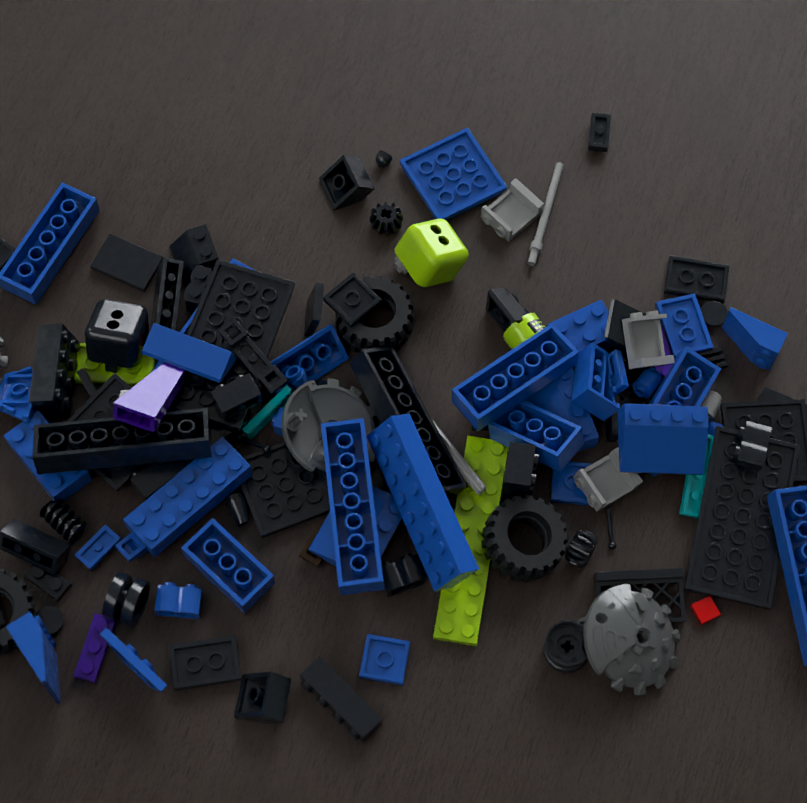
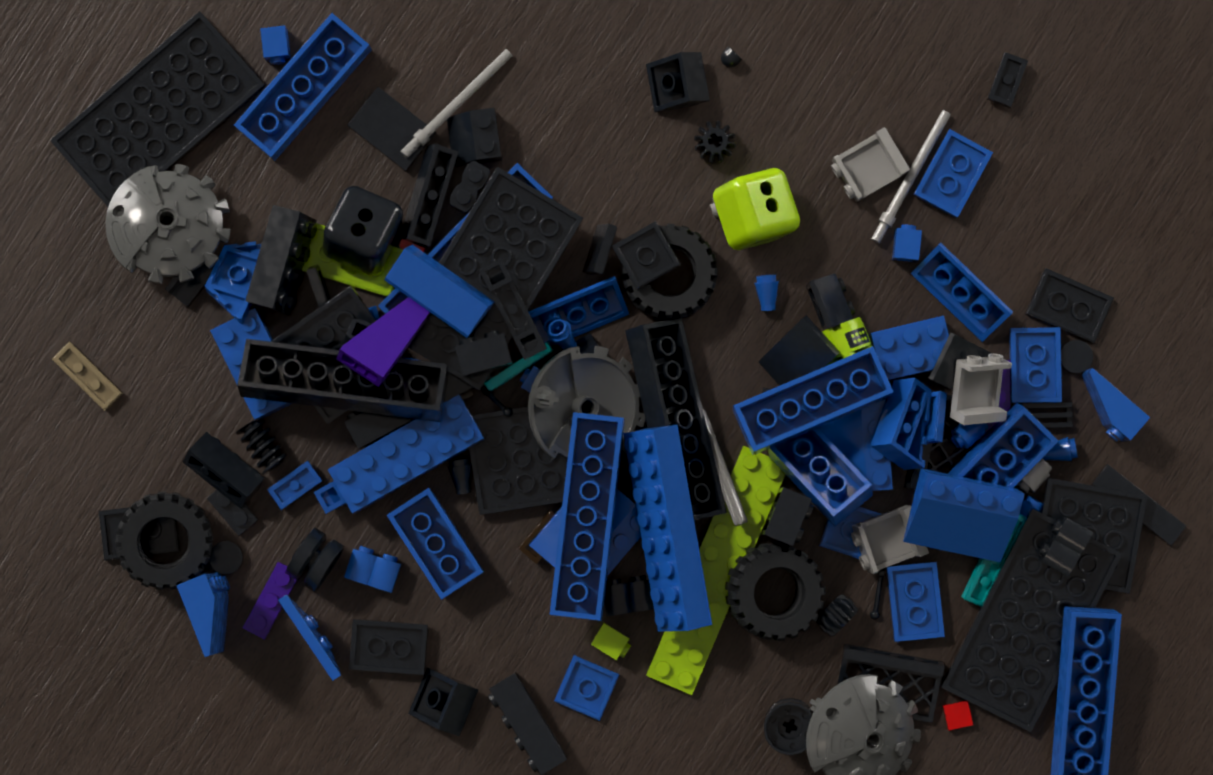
camera: 20 degrees right, 20 degrees up
blue plate [399,127,507,221] -> none
none -> blue brick [260,25,291,65]
none -> light grey bar [400,49,512,158]
none -> lime brick [591,623,631,660]
none -> blue cone [754,275,779,311]
none -> black tile [758,315,840,386]
none -> blue plate [886,562,945,642]
none -> blue brick [892,224,922,263]
none -> blue slope [911,243,1013,342]
none -> blue plate [913,129,993,219]
none -> blue cone [1042,437,1078,461]

